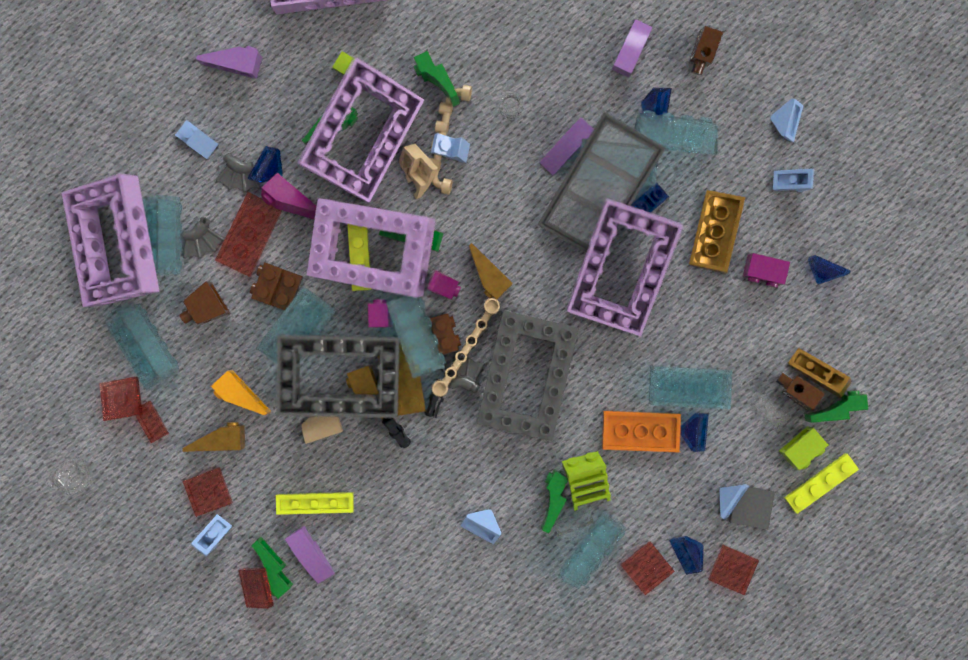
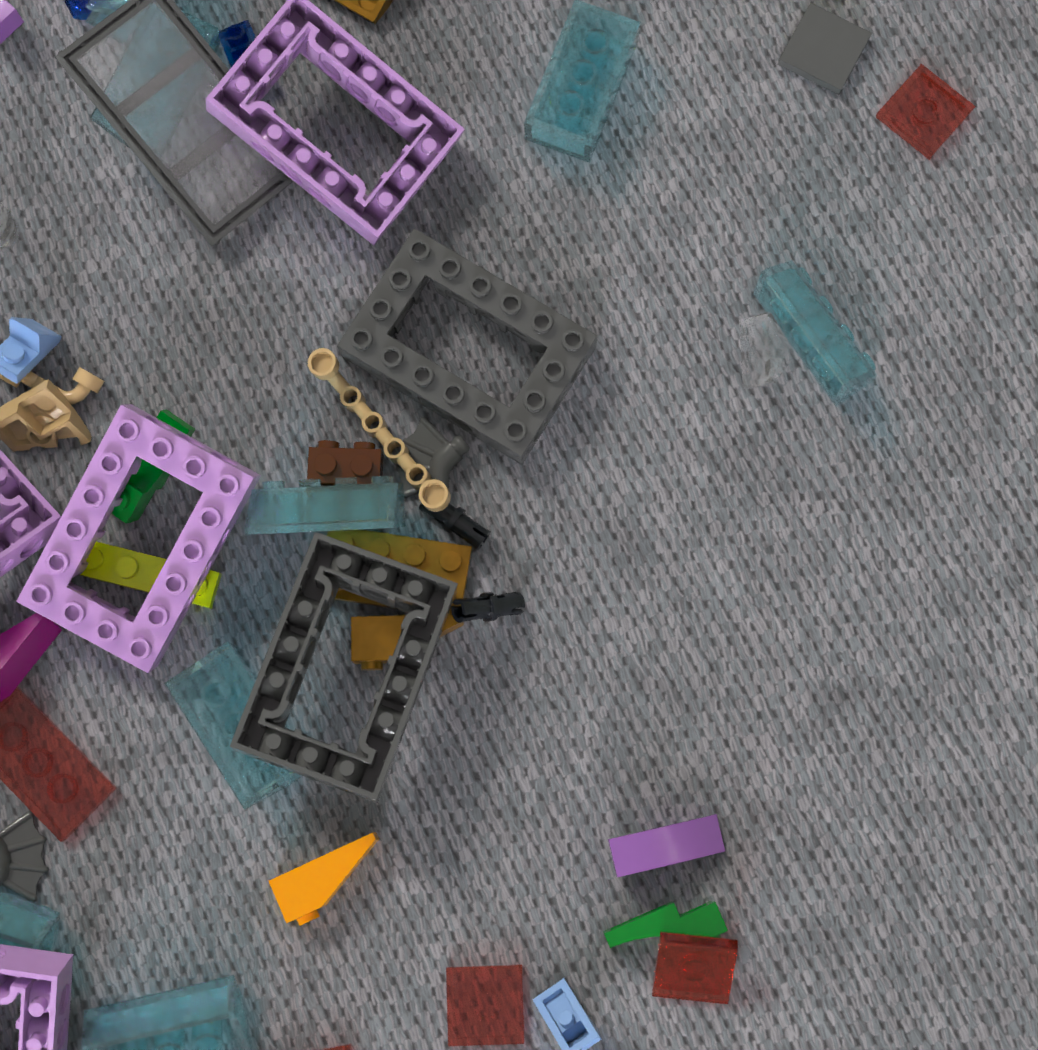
camera: 70 degrees left, 10 degrees down
reddish brown torso [179,281,230,325] -> none
pearl gold slope [182,422,245,452] -> none
reddish brown plate [250,262,303,312] -> none
neon yellow plate [276,492,354,515] -> none
tan slope [302,416,343,444] -> none
magenta piece [368,299,392,328] -> none
magenta slope [428,270,461,300] -> none
light blue slope [460,510,501,544] -> none
pearl gold slope [469,243,513,300] -> none
medium lavender slope [540,117,594,176] -> none
green slope [541,469,568,534] -> none
lime plate [562,451,611,511] -> none
orange plate [602,411,681,452] -> none
clear red tile [620,541,675,595] -> none
clear blue slope [669,536,704,575] -> none
clear blue slope [680,413,709,452] -> none
light blue slope [719,484,749,519] -> none

